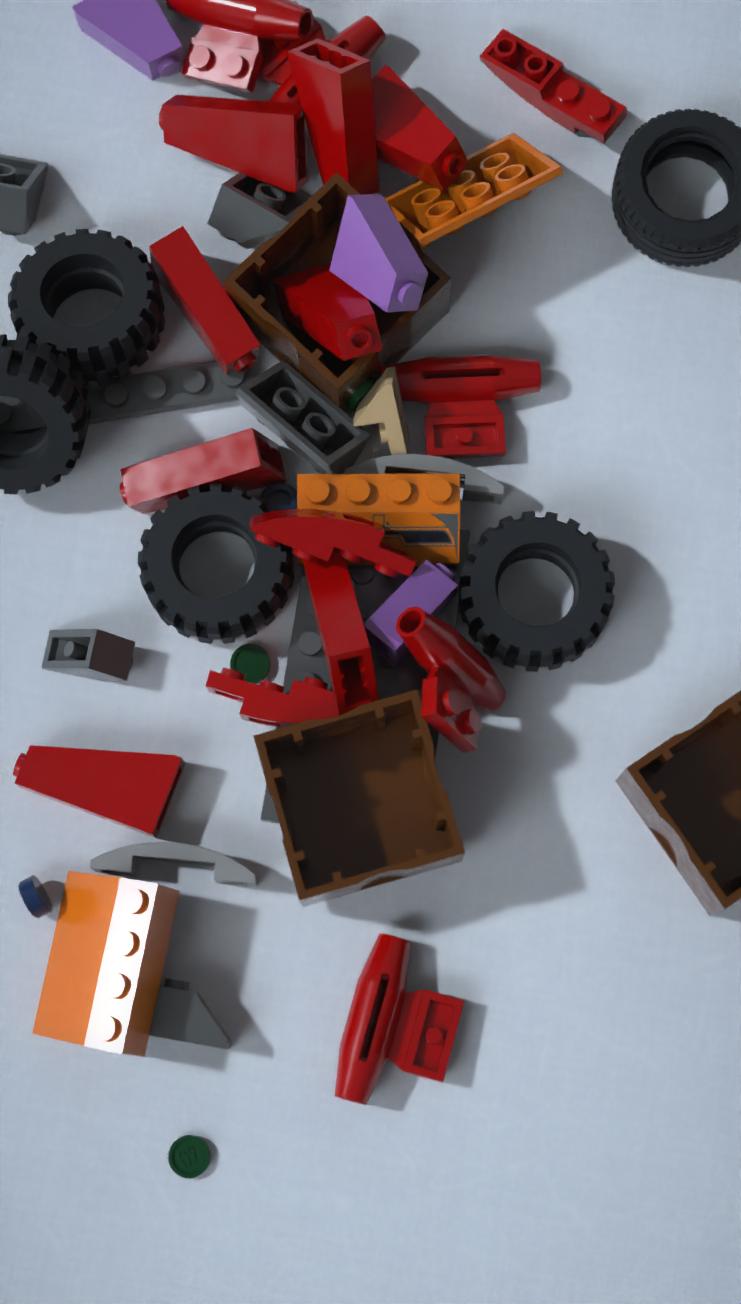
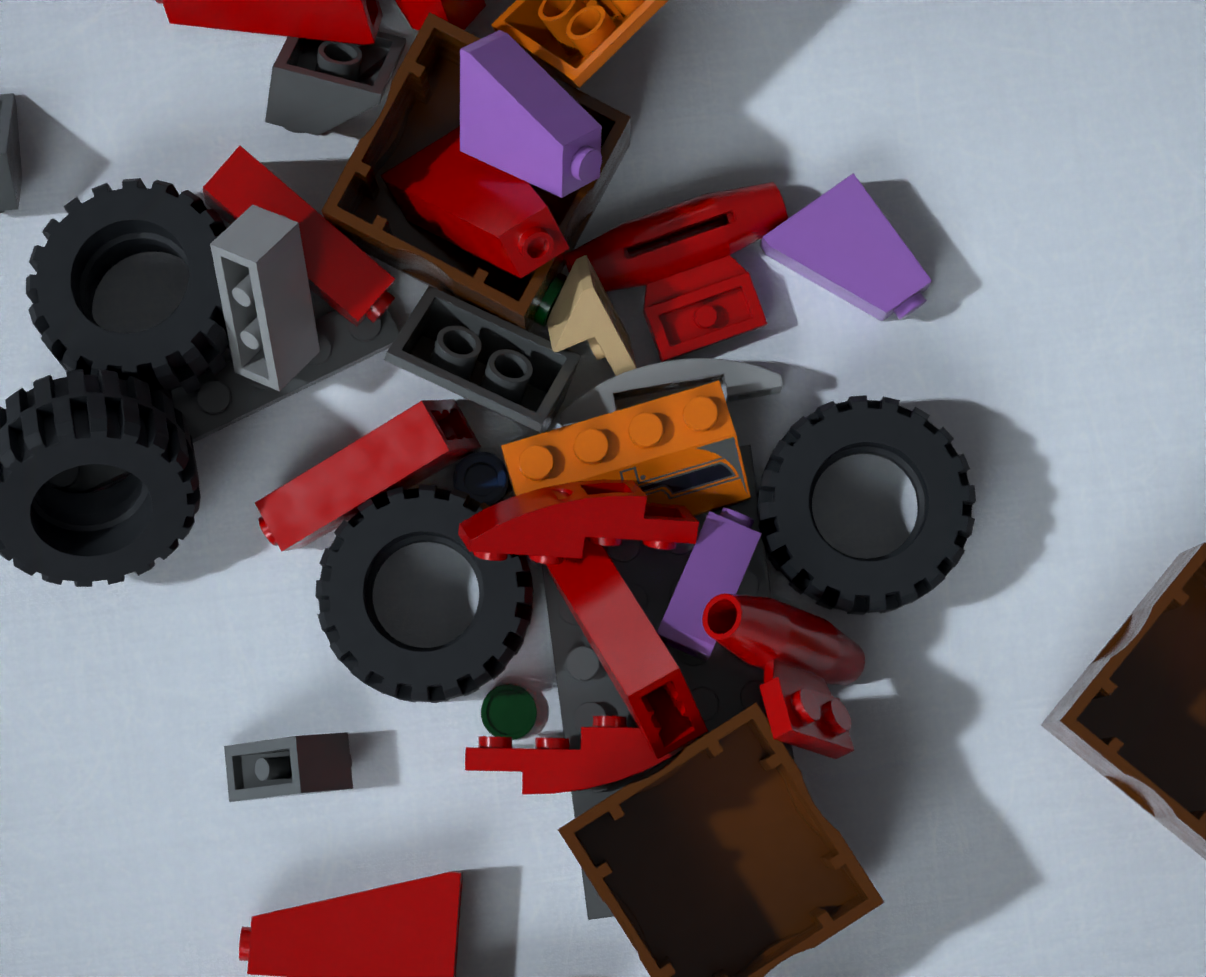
camera: 20 degrees left, 5 degrees up
none -> light grey brick [210,205,320,392]
none -> medium lavender slope [760,173,932,321]

